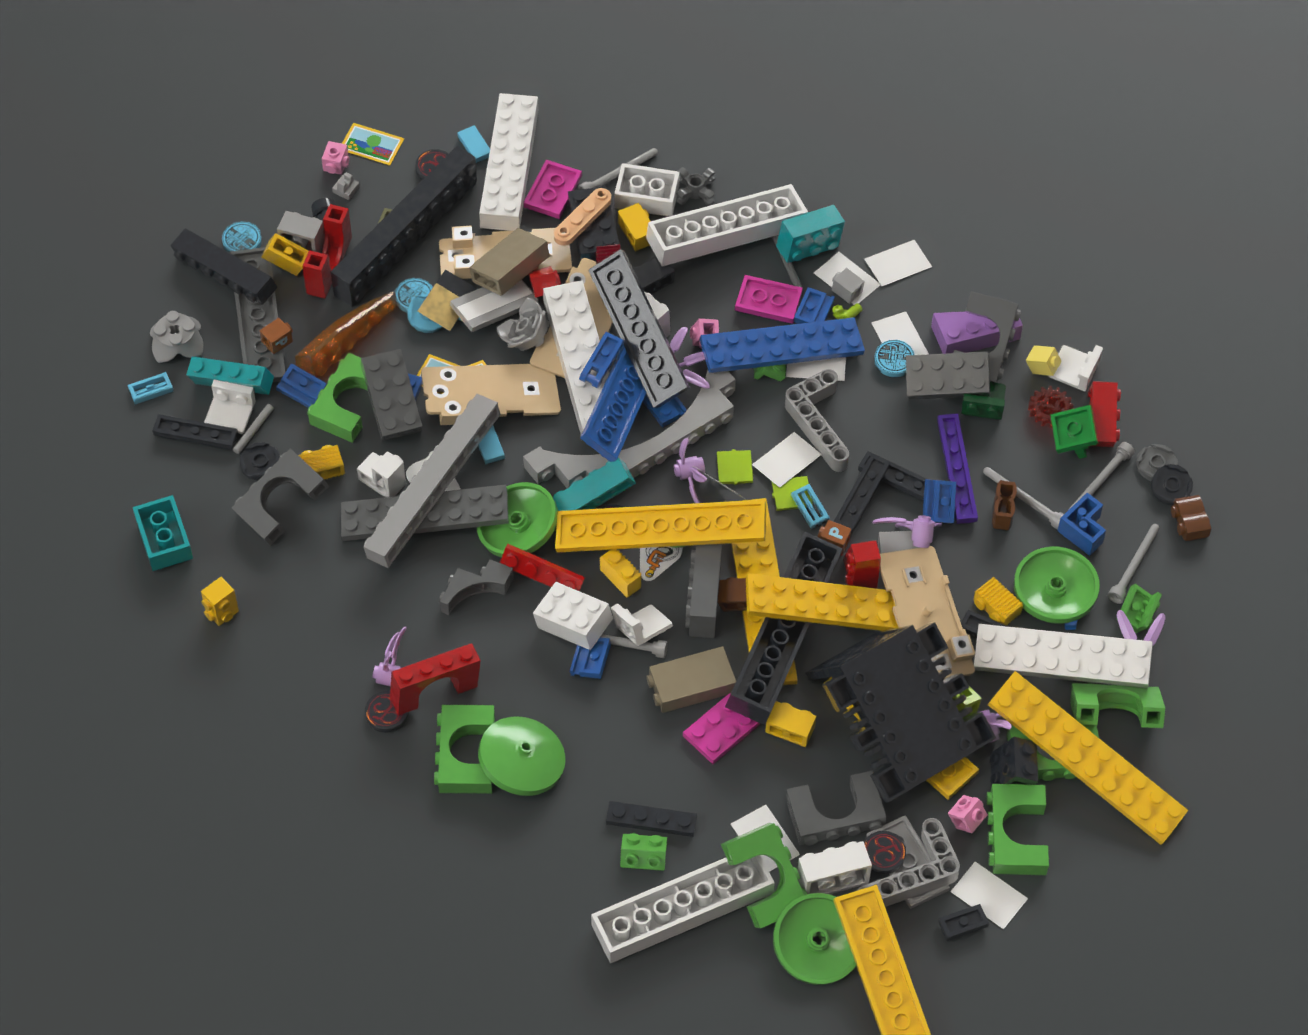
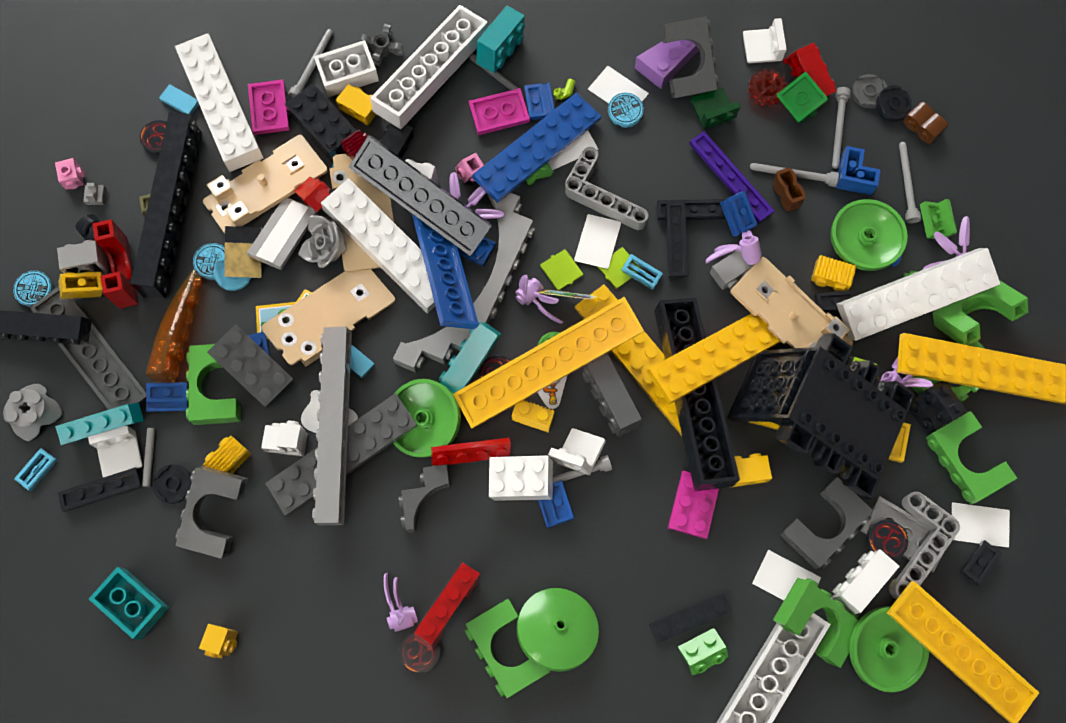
camera: 30 degrees left, 15 degrees up
dark orange brick [259,318,293,354] -> none
sticker [342,123,404,165] -> none
dark tan brick [469,228,550,296] -> none
light nougat plate [554,188,611,246] -> none
blue plate [579,332,624,388] -> none
dark tan brick [646,646,736,713] -> none
reddish brown brick [717,577,747,612] -> none
white sticker [814,252,881,305] -> none
dark orange brick [818,520,852,555] -> none
light grey brick [832,267,865,304] -> none
red wedge [843,540,881,589] -> none
white sticker [864,240,932,286] -> none
dark grey brick [906,352,990,400] -> none
bright pink brick [948,795,988,833] -> none
light yellow brick [1026,346,1061,376] -> none

